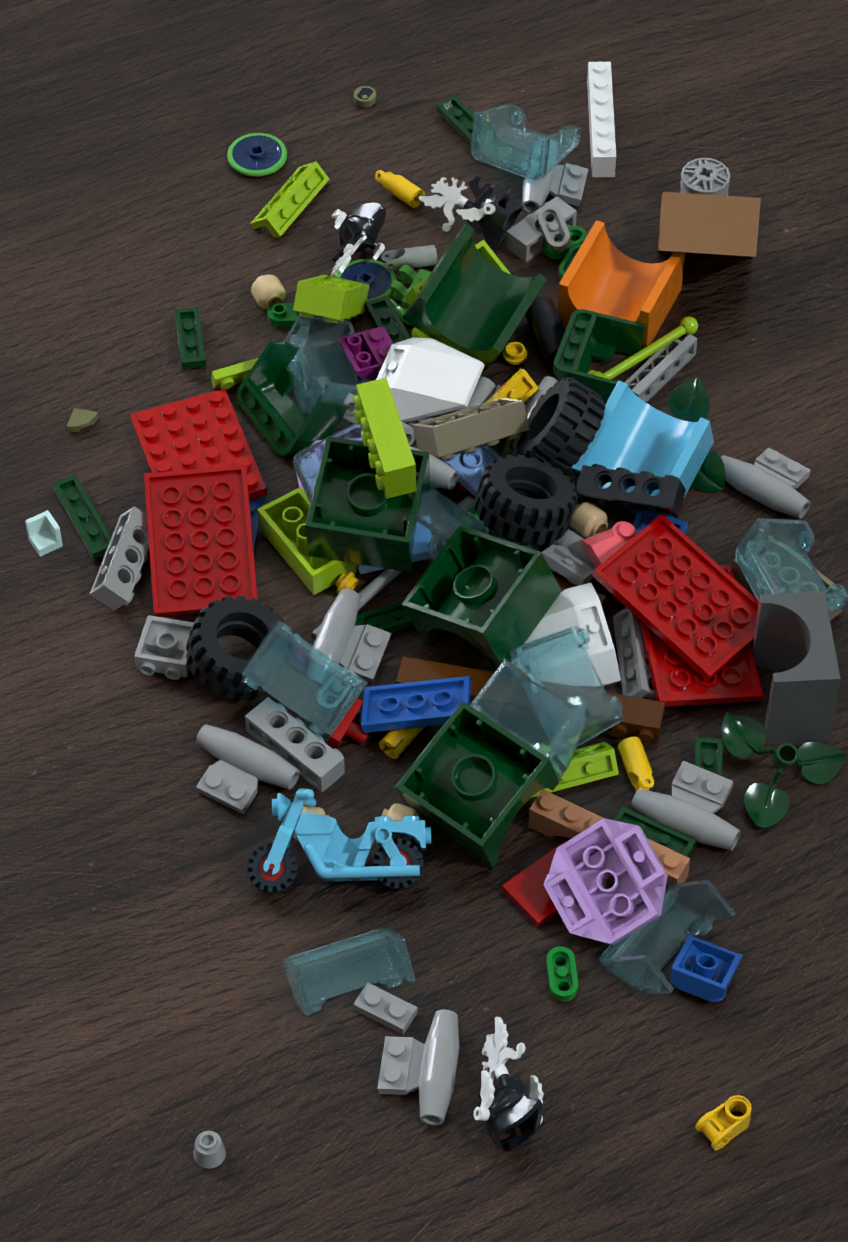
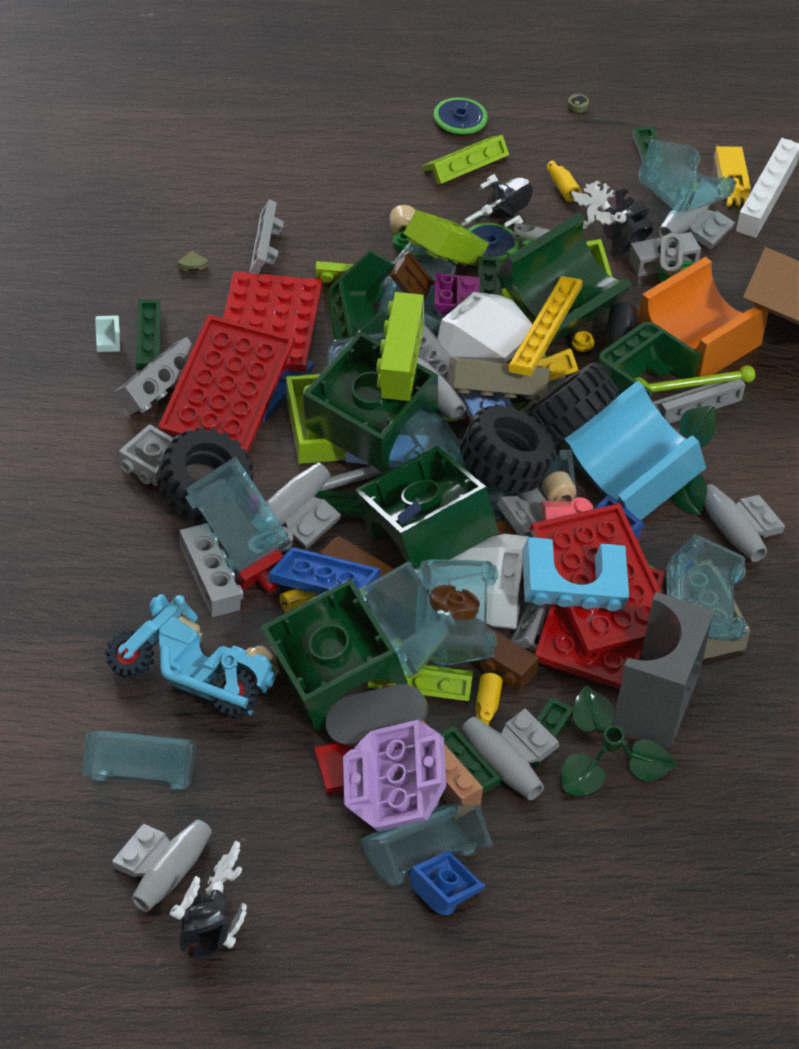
camera: 20 degrees right, 5 degrees down
dark green plate [174,307,206,369] -> none
light grey plate [196,724,300,815] -> none
yellow plate [335,572,359,594] -> none
light grey plate [353,983,418,1035] -> none
green plate [546,946,578,1002] -> none
black brick [576,464,686,518] -> none
yellow piece [695,1095,751,1151] -> none
none -> light grey hinge [250,200,284,274]
none -> dark grey tile [326,684,428,747]
none -> reddish brown plate [389,251,435,300]
none -> dark blue tile [397,501,422,524]
none -> reddish brown tile [429,585,480,620]
none -> yellow tile [509,276,583,376]
none -> medium azure arch [522,537,629,611]
none -> yellow hinge [714,146,751,207]

